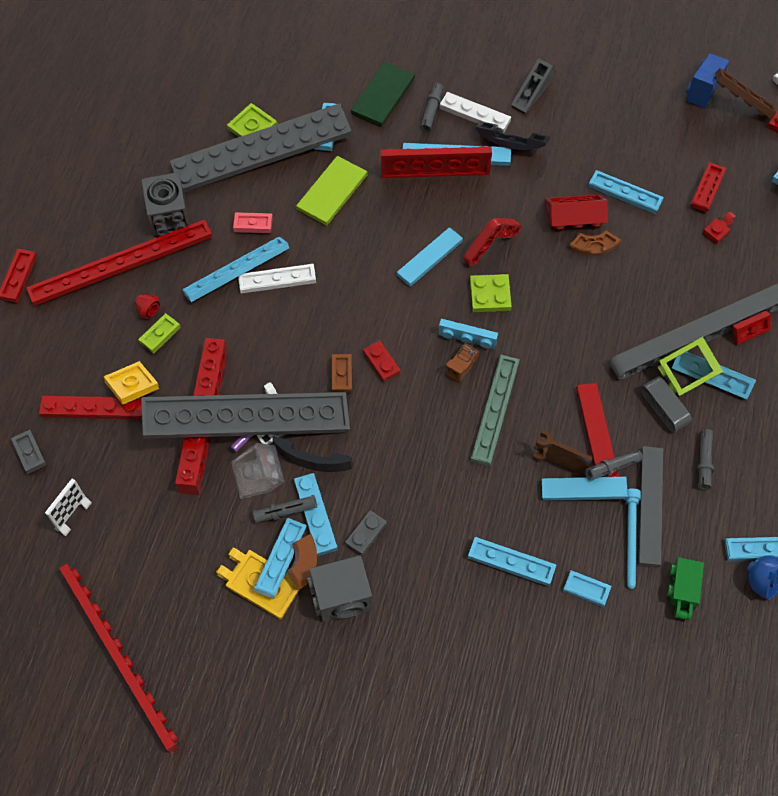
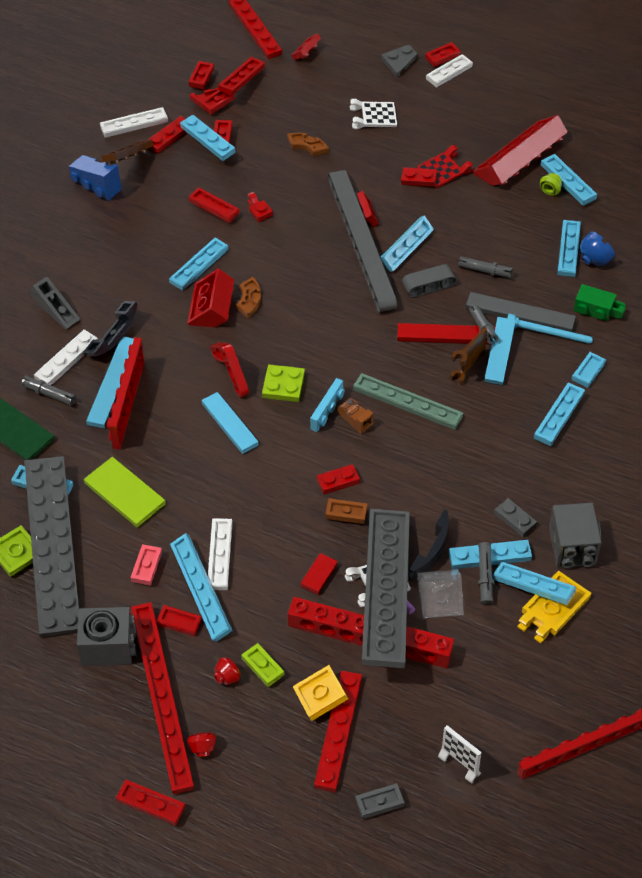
camera: 80 degrees left, 10 degrees down
dark orange tile [287,534,317,590] -> none
lime window [658,336,723,396] -> none
none -> red tile [156,605,202,637]
none -> red cone [187,732,217,757]
none -> red tile [300,553,338,595]

